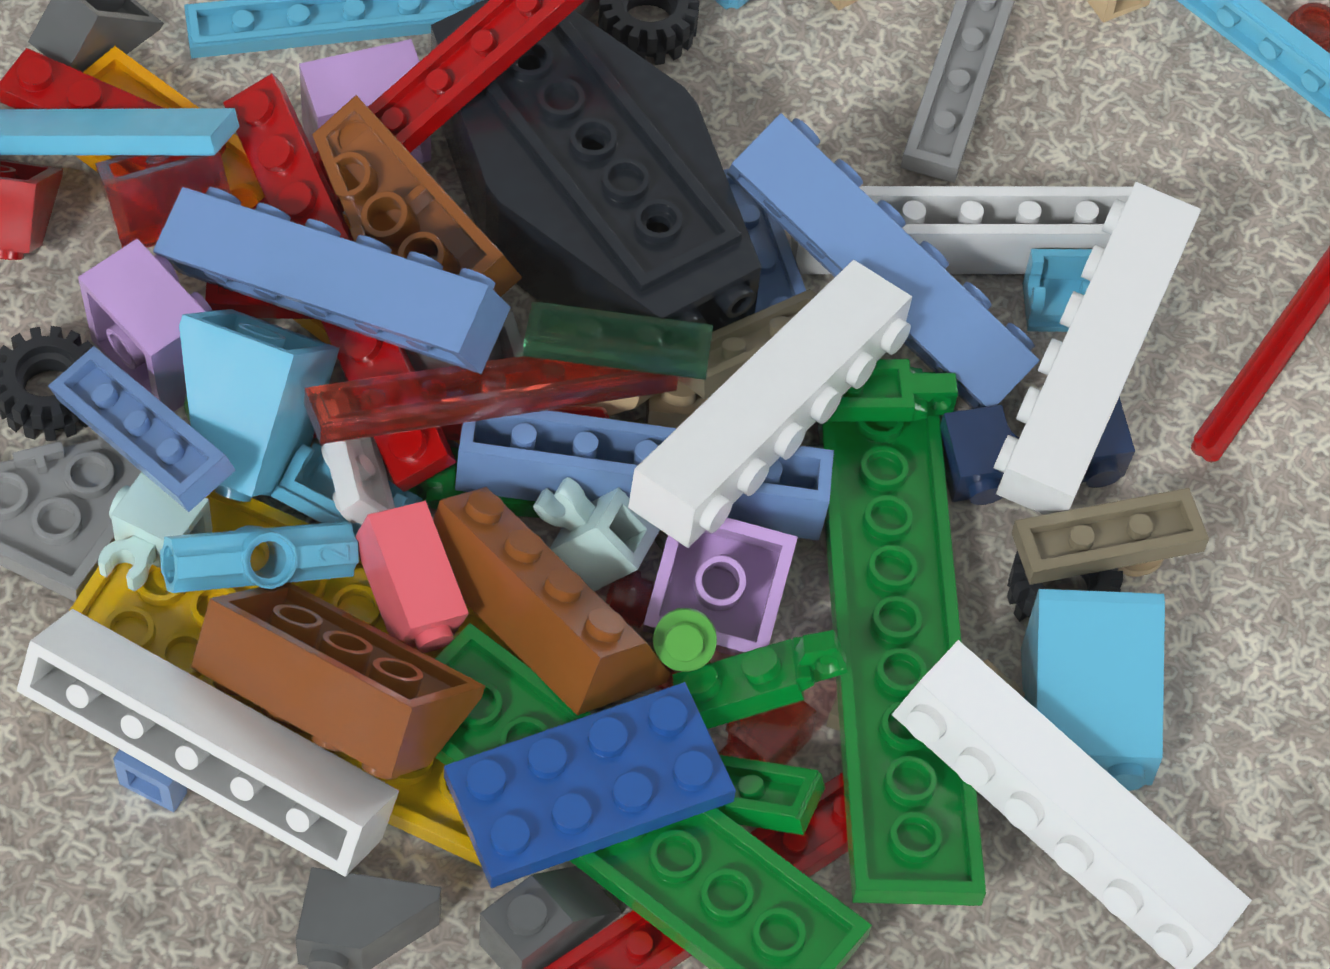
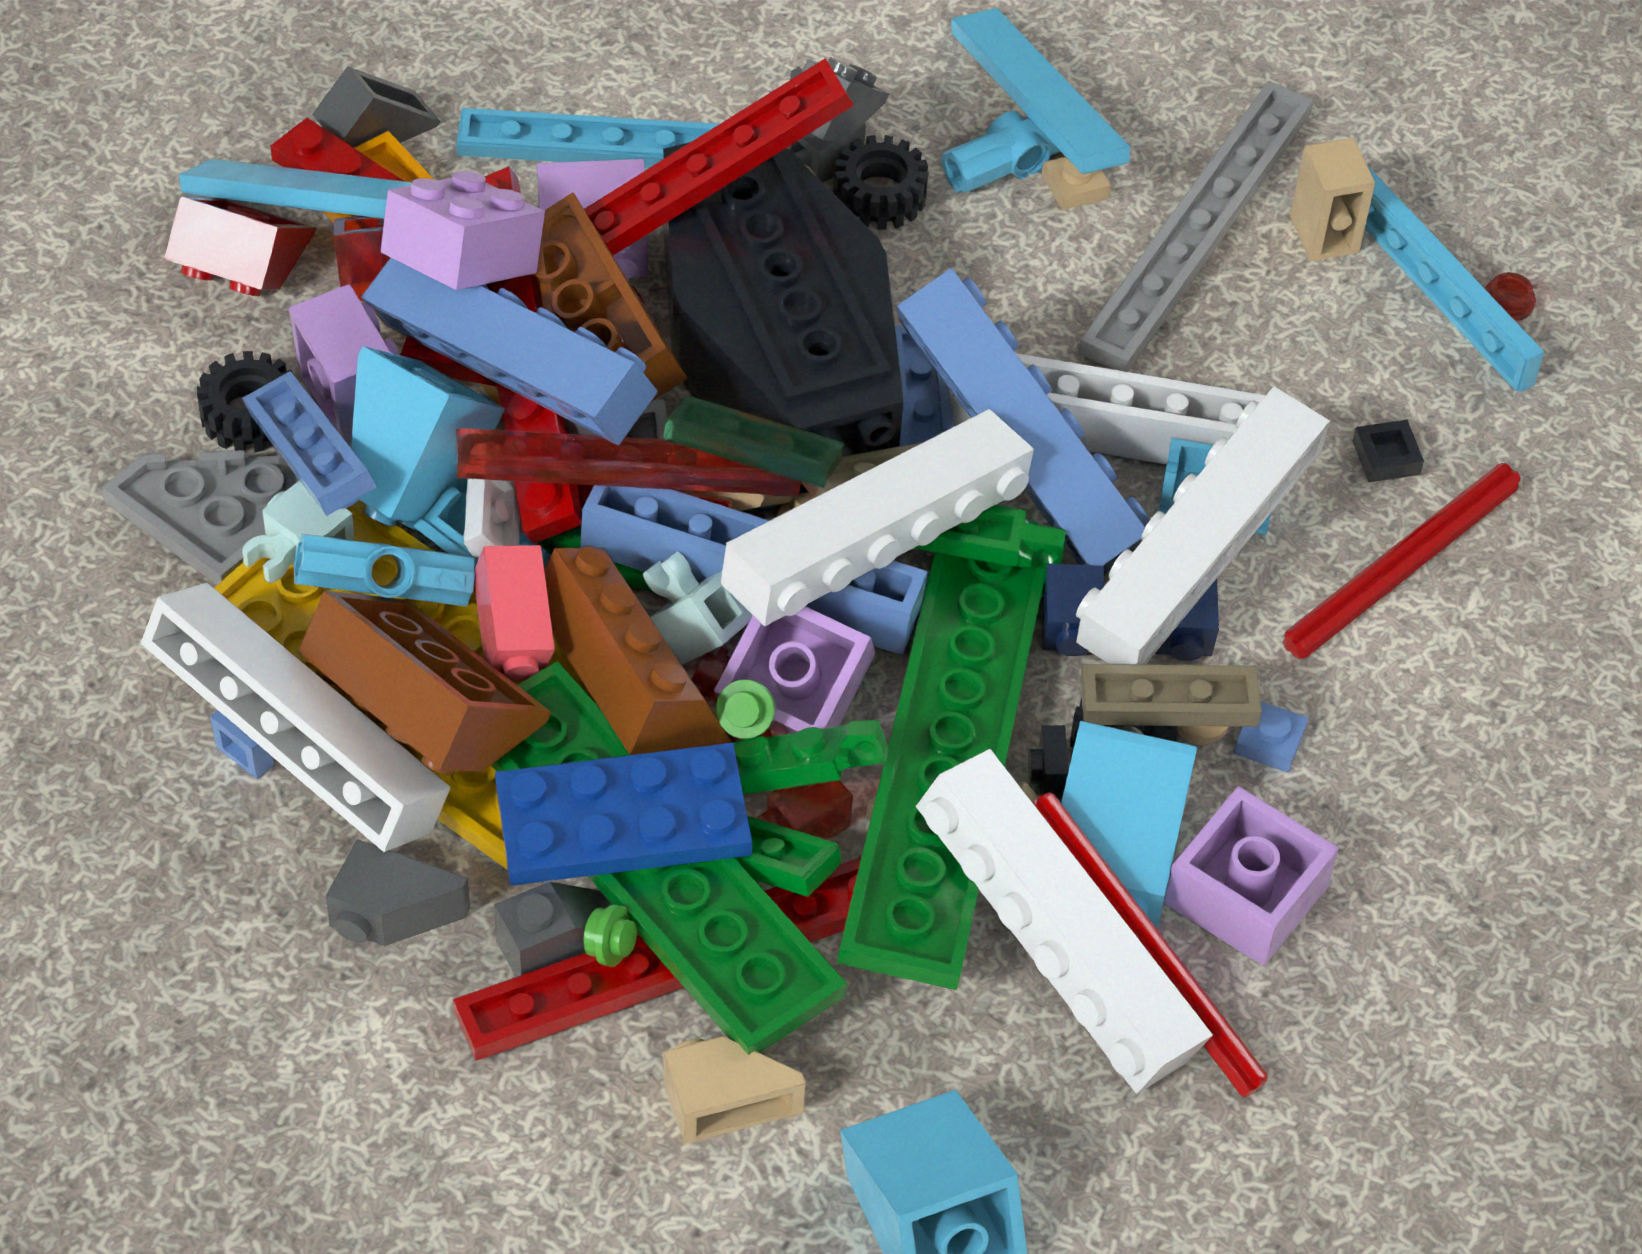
camera: 15 degrees right, 5 degrees down
none -> lavender brick [381,171,545,290]
none -> bright green plate [584,905,637,967]
none -> black plate [1028,725,1069,803]
none -> red axle [1033,792,1268,1097]
none -> lavender brick [1164,786,1339,967]
none -> medium blue plate [1234,701,1309,773]
none -> black plate [1352,419,1424,482]

